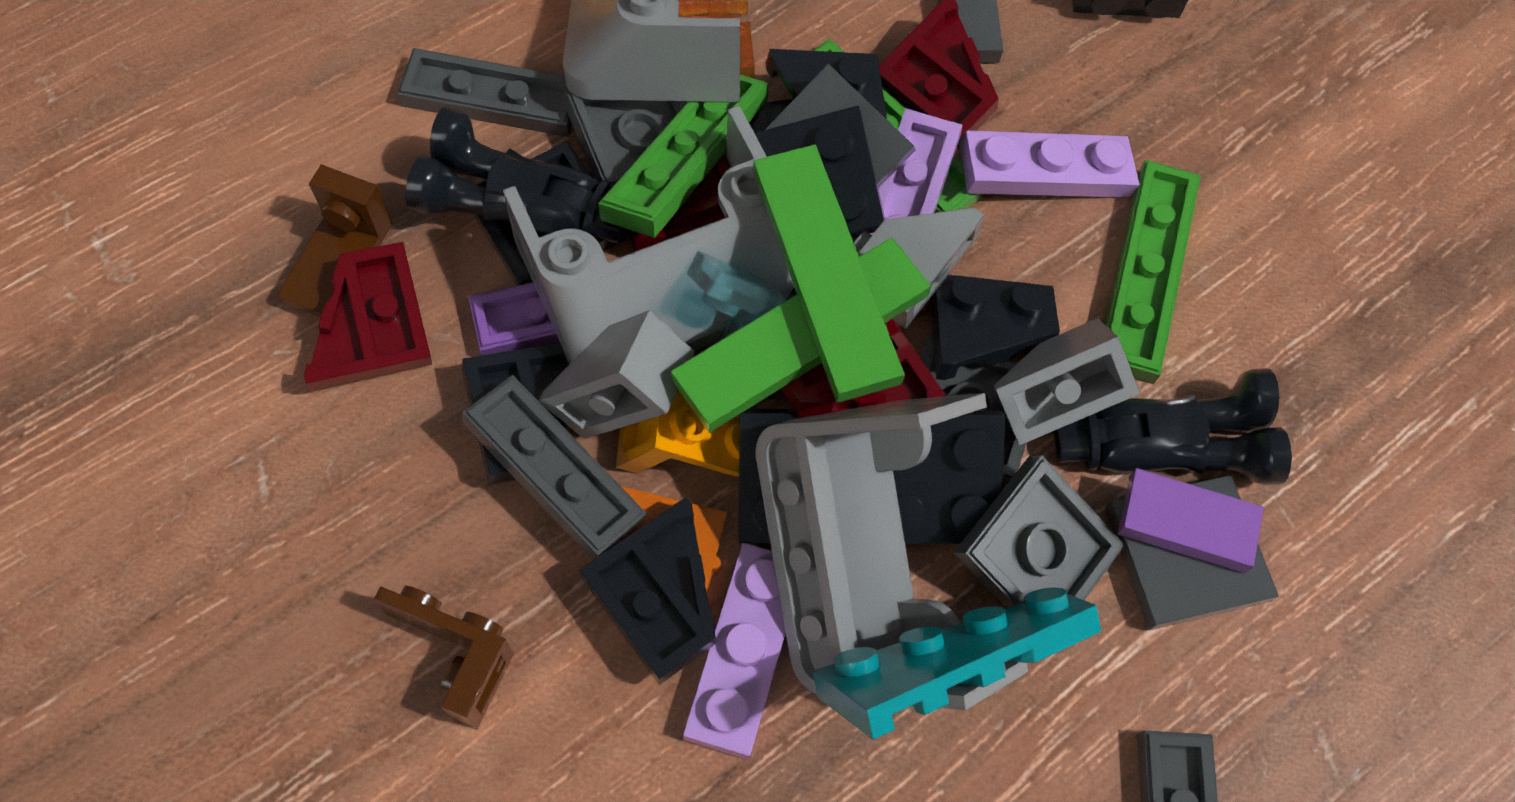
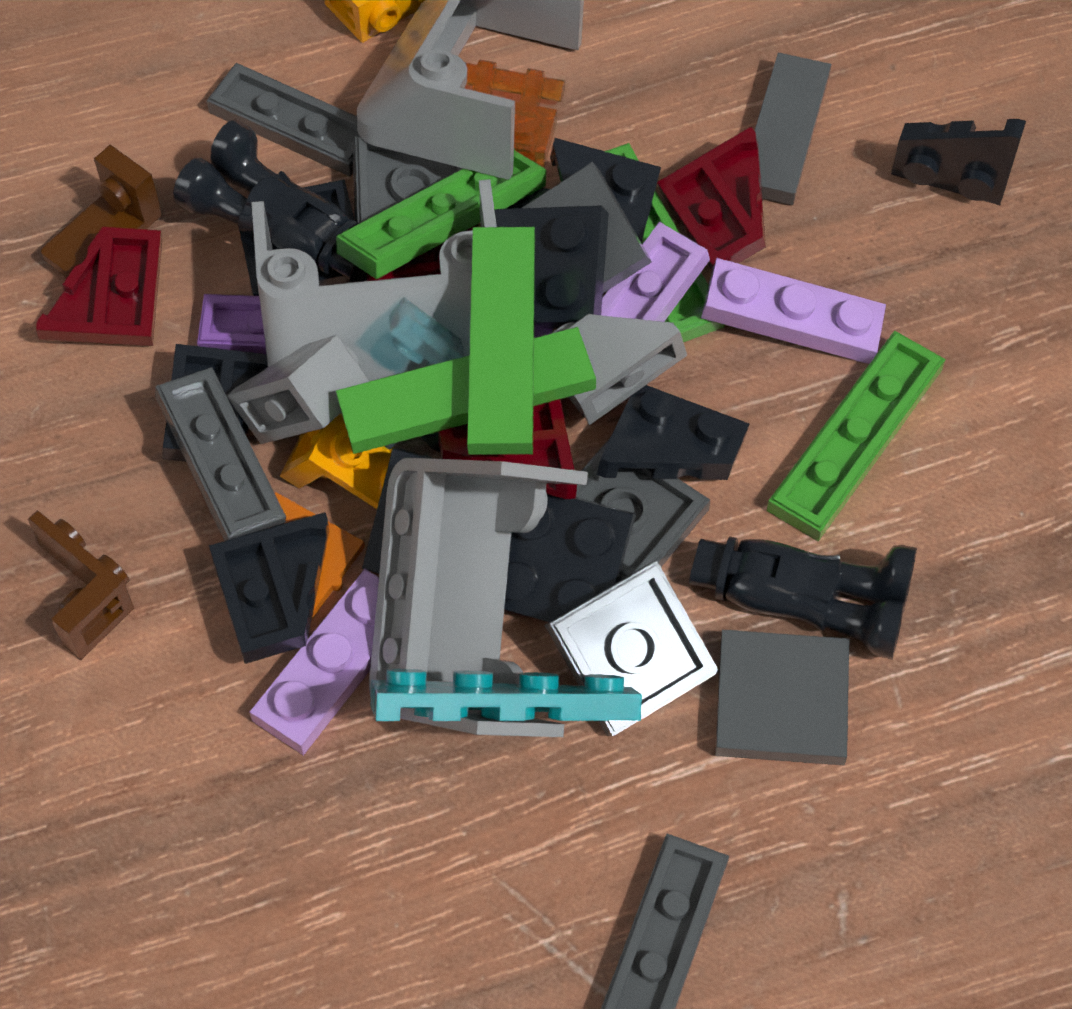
camera: 25 degrees right, 5 degrees down
light grey slope [994,318,1140,446] -> none
medium lavender tile [1117,468,1264,573] -> none

